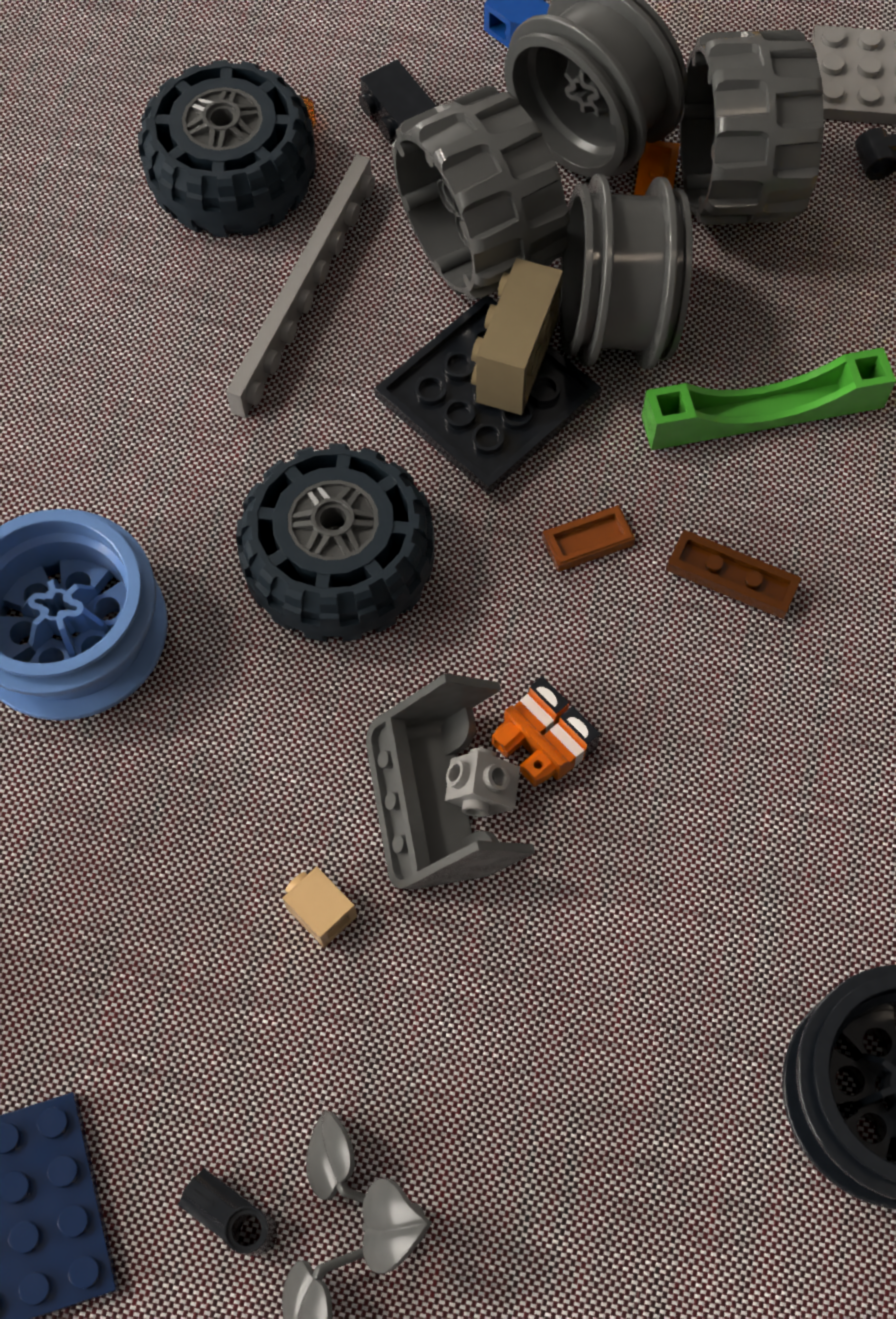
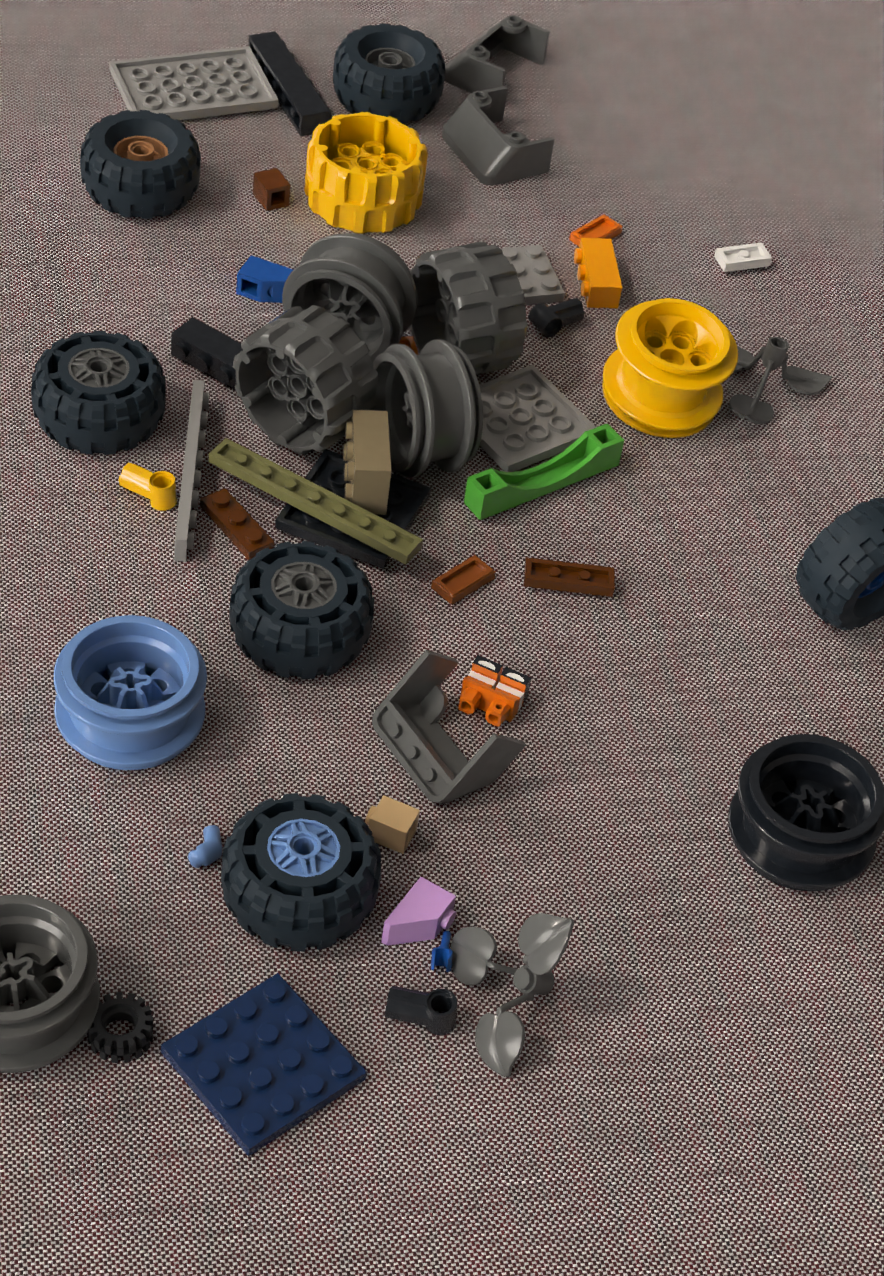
camera: 30 degrees left, 20 degrees down
light grey brick [445,748,520,817] -> none
none -> yellow piece [119,462,177,511]
none -> medium blue arm [188,825,222,868]
none -> reddish brown plate [200,488,274,560]
none -> olive plate [208,438,423,565]
none -> black wheel [221,793,381,952]
none -> lavender slope [381,877,457,946]
none -> blue hand [431,931,453,972]
none -> light grey plate [479,365,596,472]

